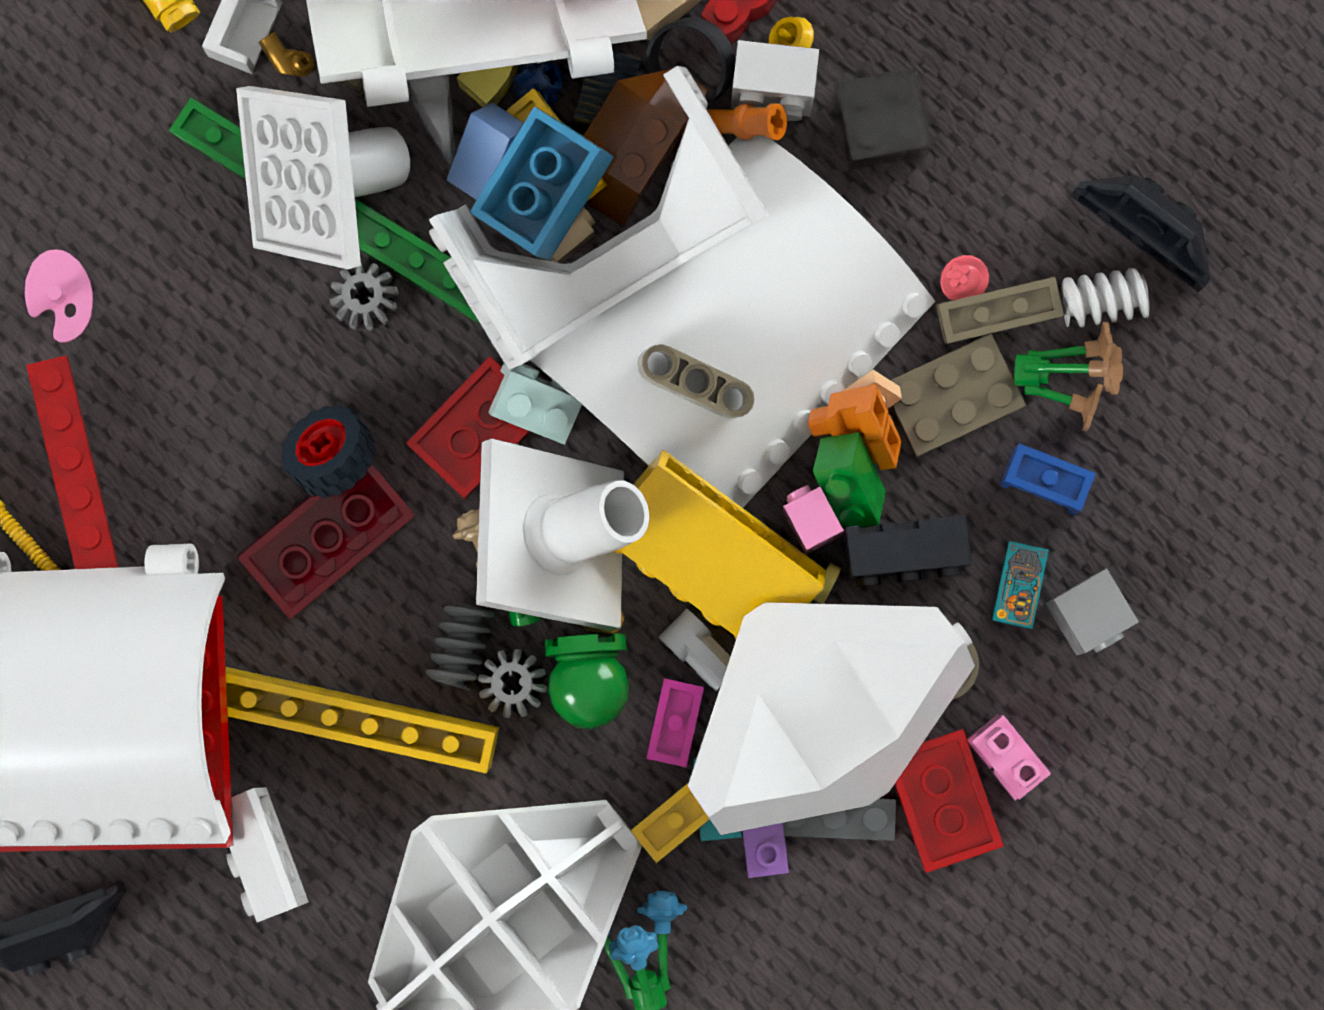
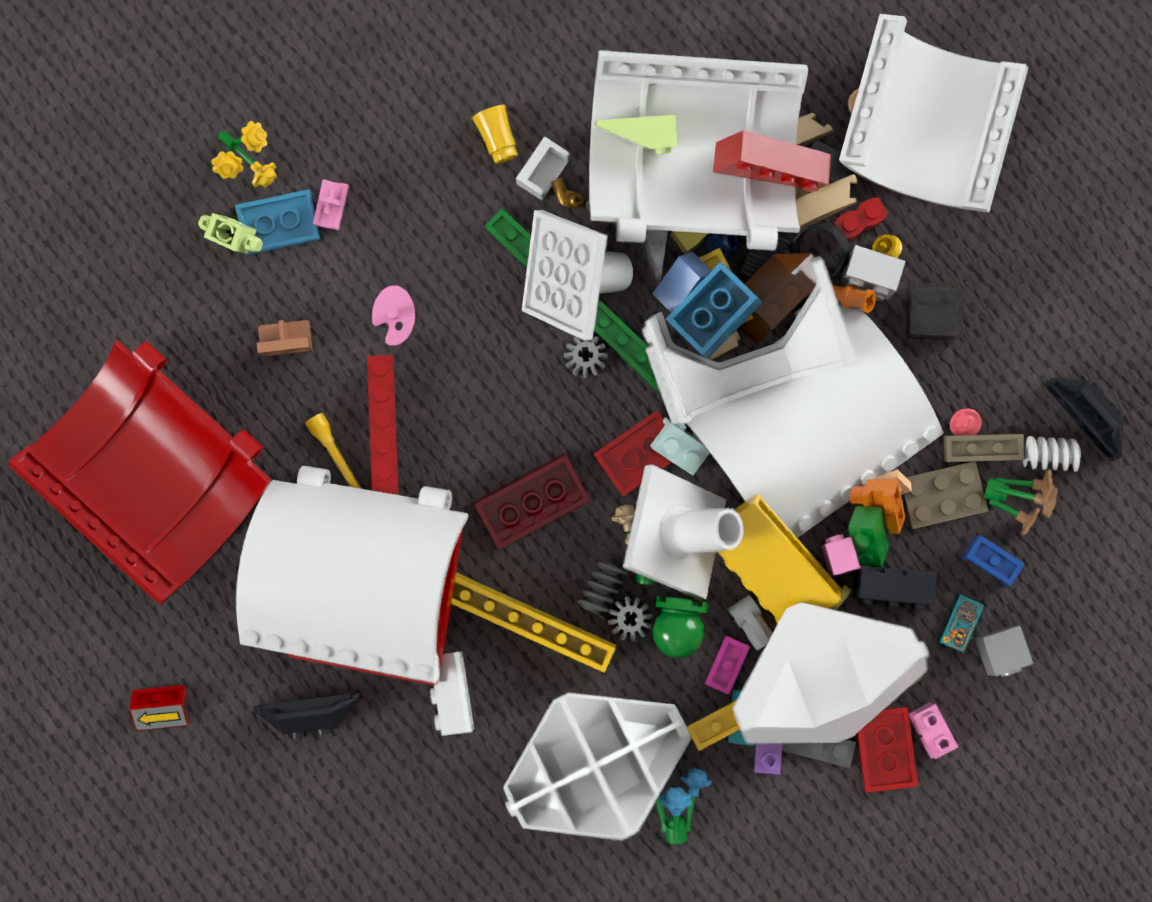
camera: 10 degrees right, 0 degrees up
black wheel [281,405,376,498] -> none
dark tan beam [637,344,755,418] -> none

